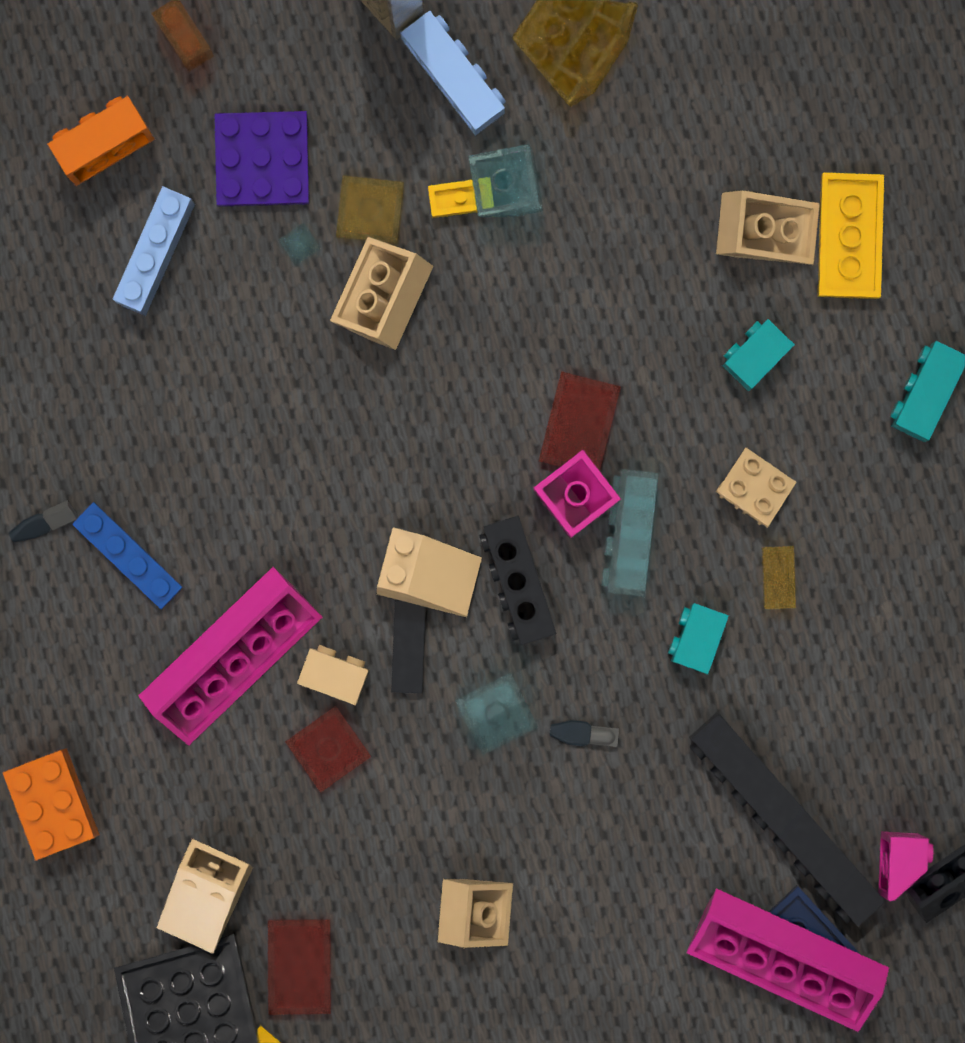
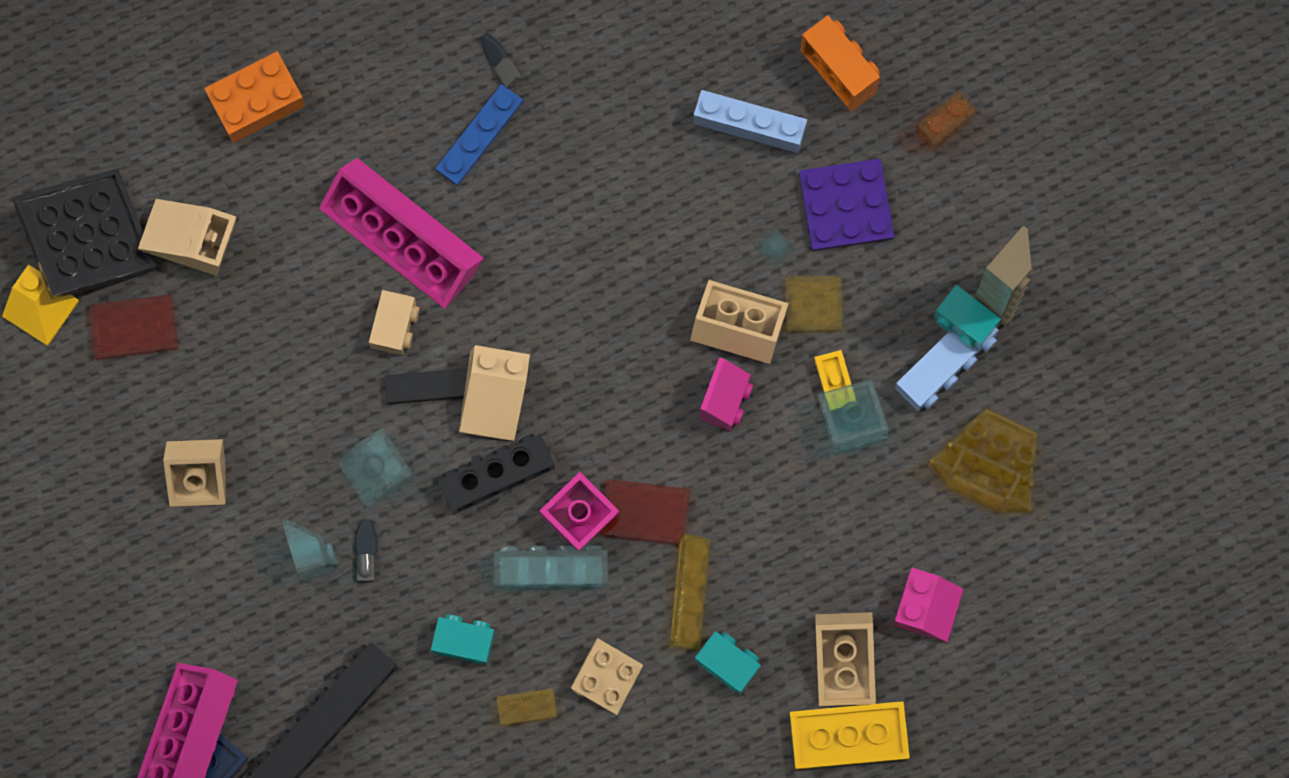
camera: 85 degrees right, 10 degrees down
clear red tile [285,706,372,793] -> none
none -> clear light blue slope [281,519,339,582]
none -> clear yellow plate [670,534,711,650]
none -> dark pink slope [700,357,753,431]
none -> dark pink slope [893,568,963,643]
none -> teal brick [934,285,1001,350]

